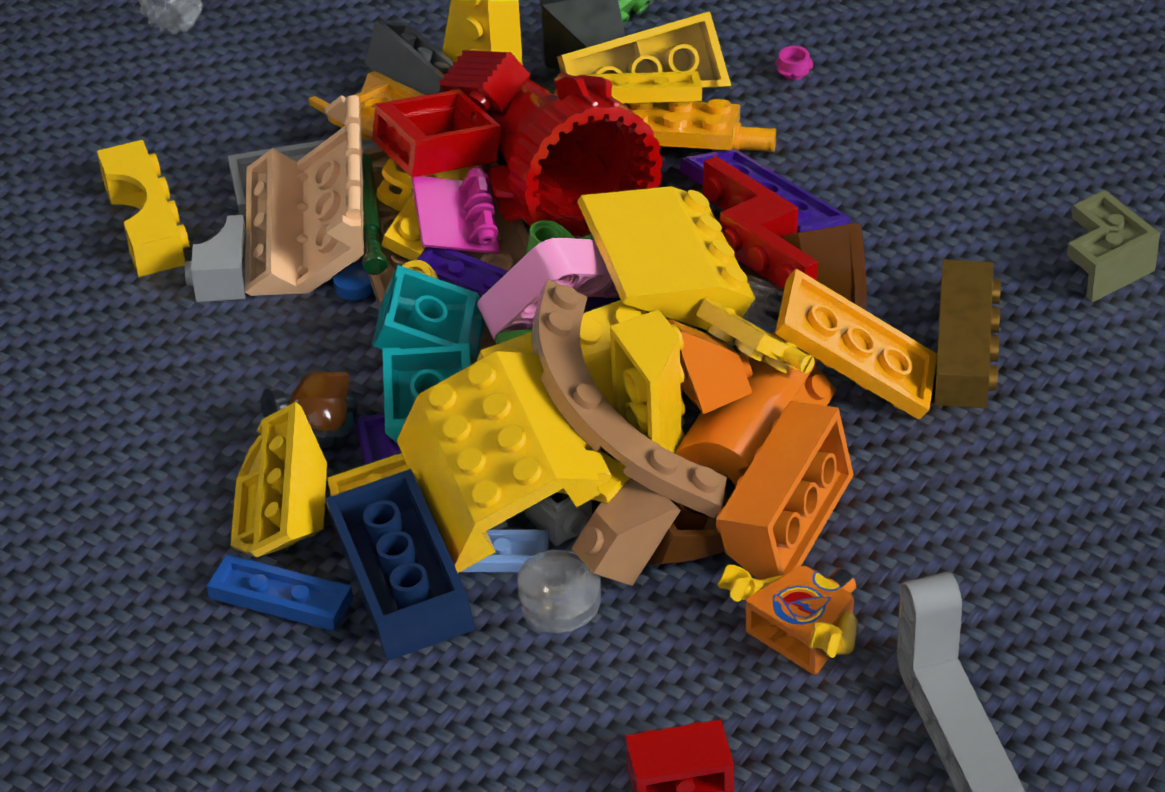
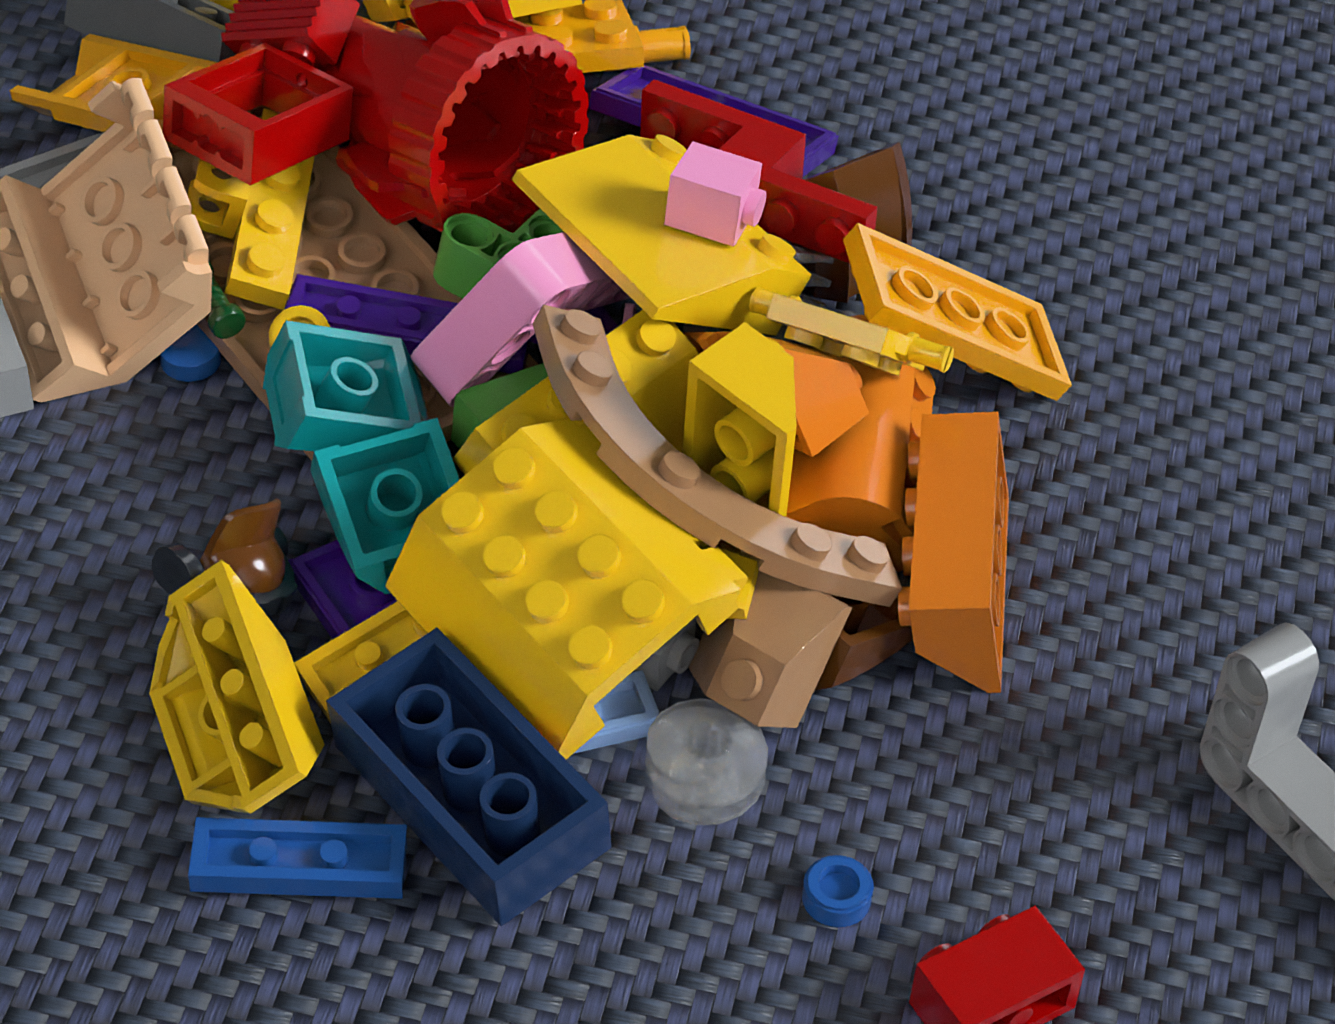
camera: 25 degrees left, 5 degrees up
dark pink hinge [411,168,500,254] -> none
torso [717,565,858,675] -> none
pearl gold brick [935,259,1001,408] -> none
olive panel [1067,190,1160,302] -> none
none -> bright pink brick [664,141,767,247]
none -> blue tile [802,855,874,927]

